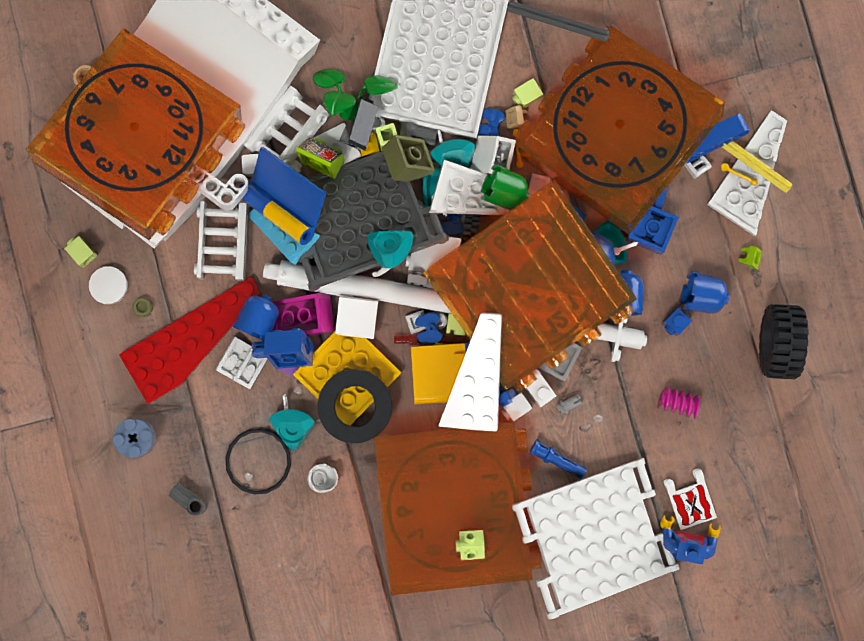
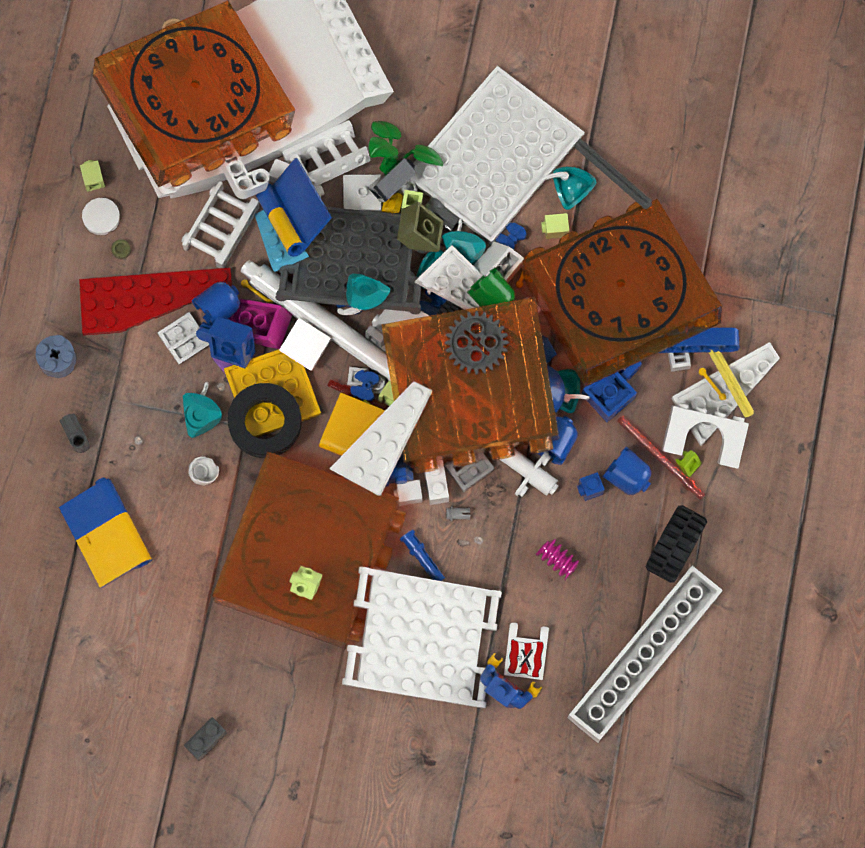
camera: 25 degrees right, 10 degrees down
black piece [225,429,291,495] -> none
lime slope [296,137,345,179] -> none
tan tile [505,106,528,129] -> none
none -> door [59,477,152,588]
none -> yellow hinge [241,279,273,304]
none -> dark grey gear [445,311,509,375]
none -> teal hat [545,167,597,210]
none -> white brick [568,566,723,743]
none -> clear red bar [617,416,706,500]
none -> white arch [661,403,749,468]

